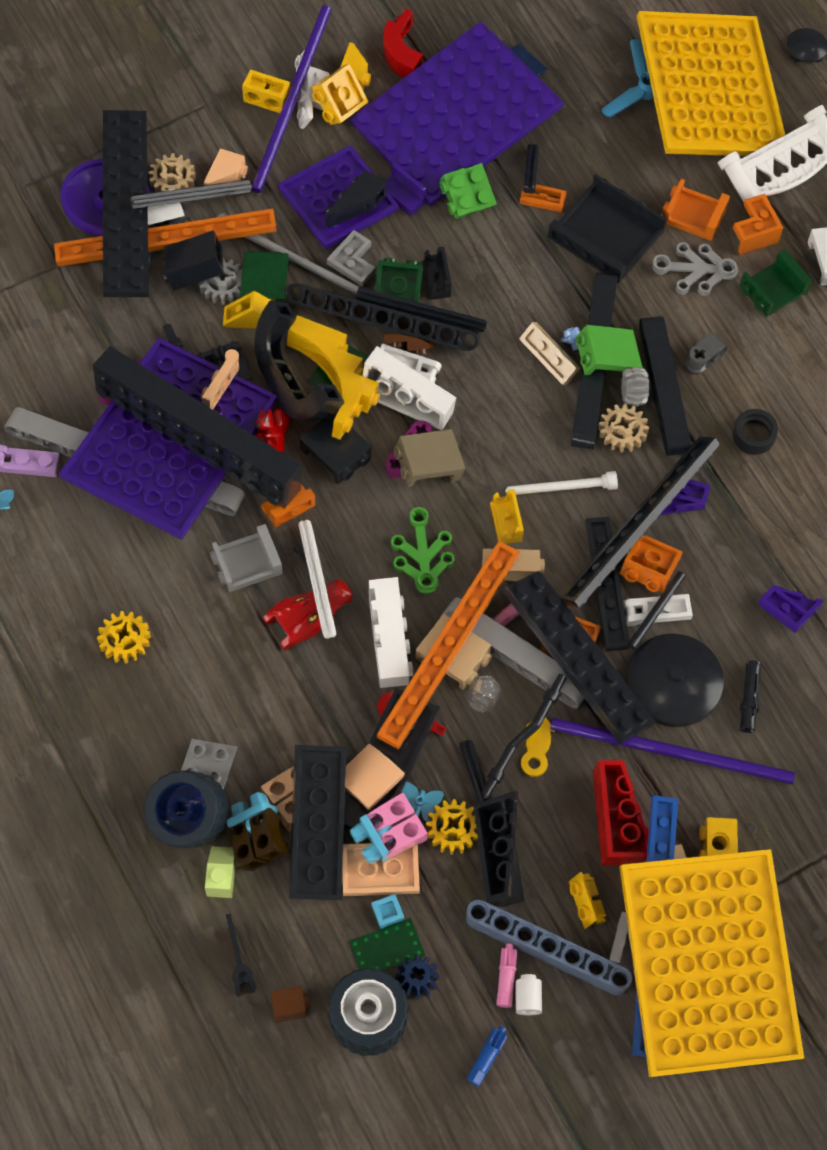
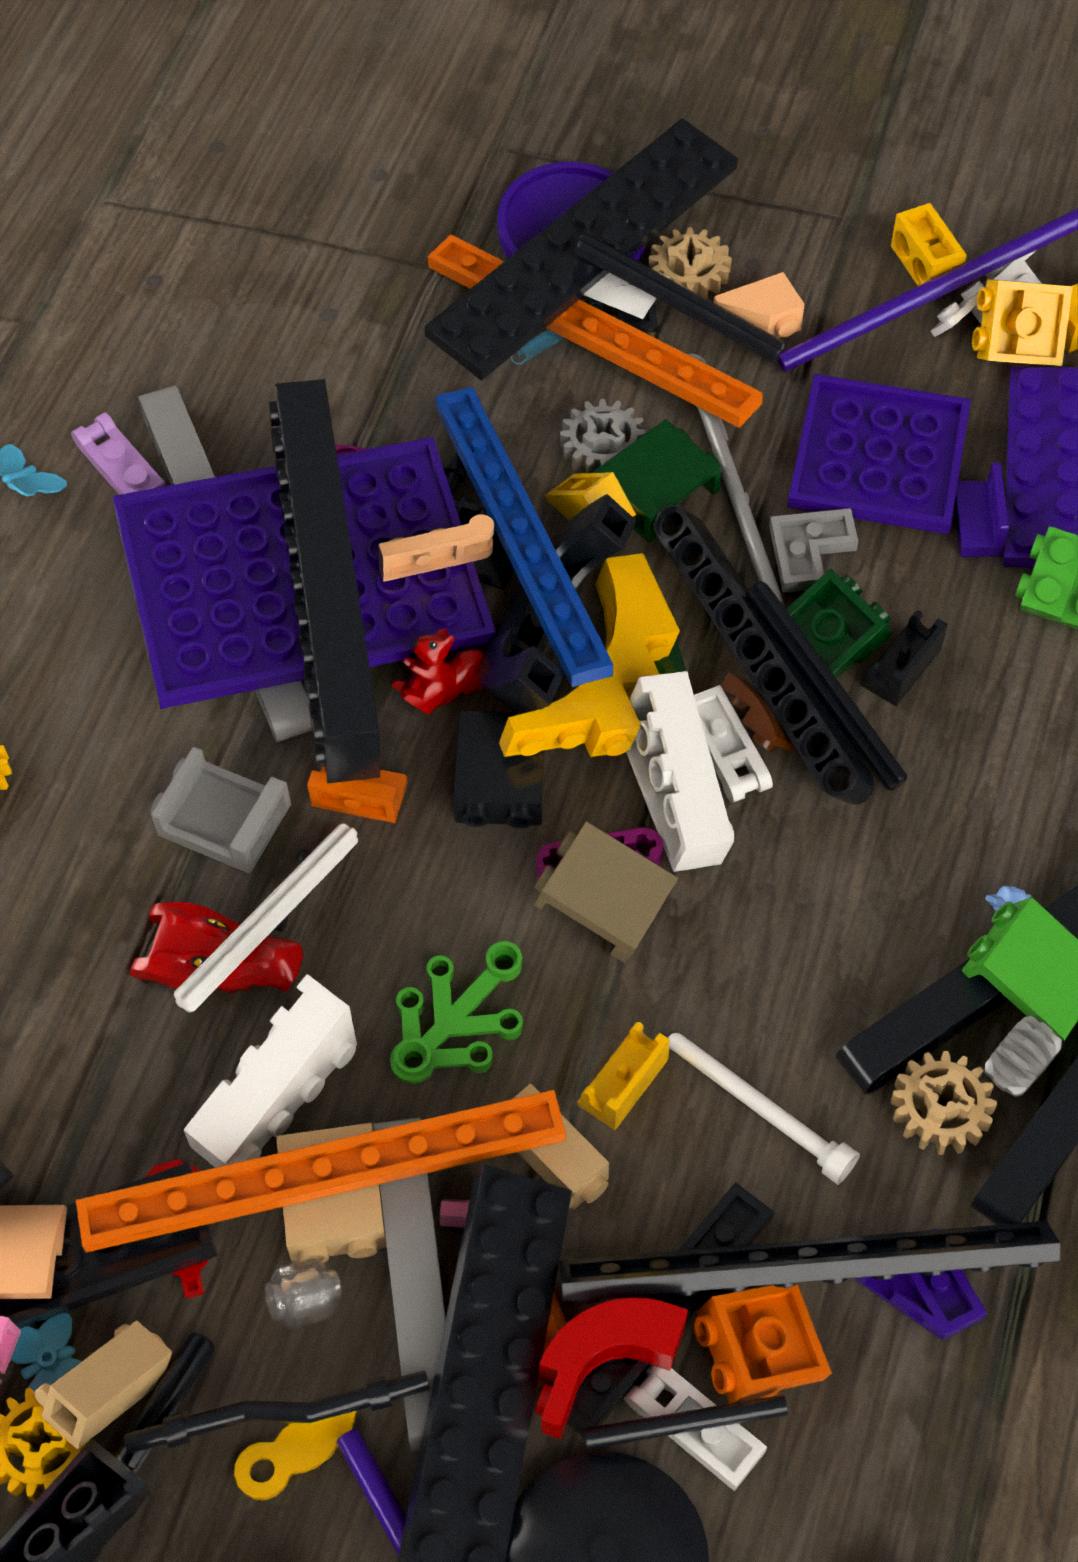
camera: 50 degrees right, 5 degrees down
black brick [162,230,224,291] -> none
black slope [325,170,387,228] -> none
tan plate [519,322,580,385] -> none
none -> tan brick [35,1320,173,1449]
none -> blue plate [435,387,613,687]
none -> red arch [535,1298,688,1440]

